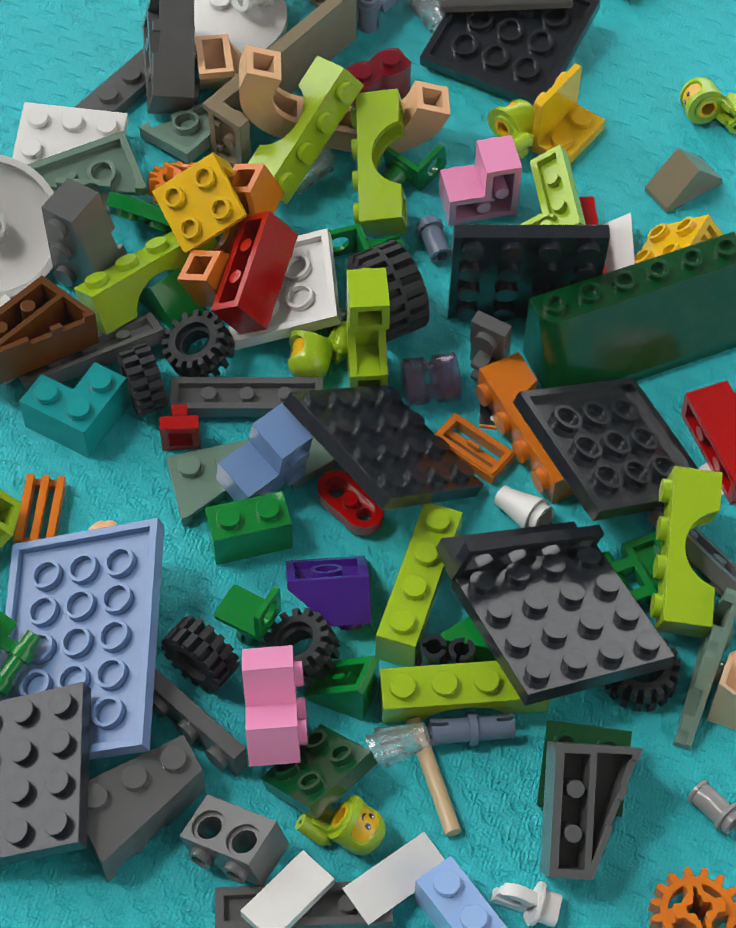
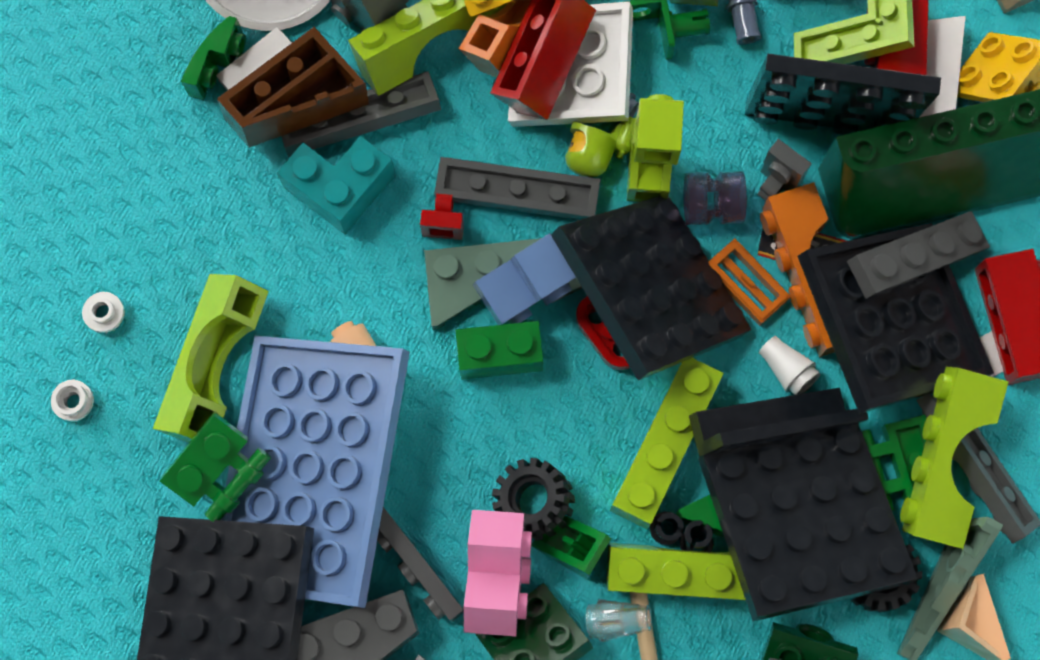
camera: 10 degrees right, 20 degrees up
orange tile [13,474,67,544] -> none
black tyre [117,342,168,416] -> none
green slope [139,268,204,330] -> none
black tyre [161,309,235,377] -> none
black tyre [161,616,240,692] -> none
green bracket [214,585,281,645] -> none
dark purple slope [286,556,372,631] -> none
black tyre [347,240,430,342] -> none
sand blue pin [428,712,516,746] -> none
none -> dark grey plate [847,211,990,299]

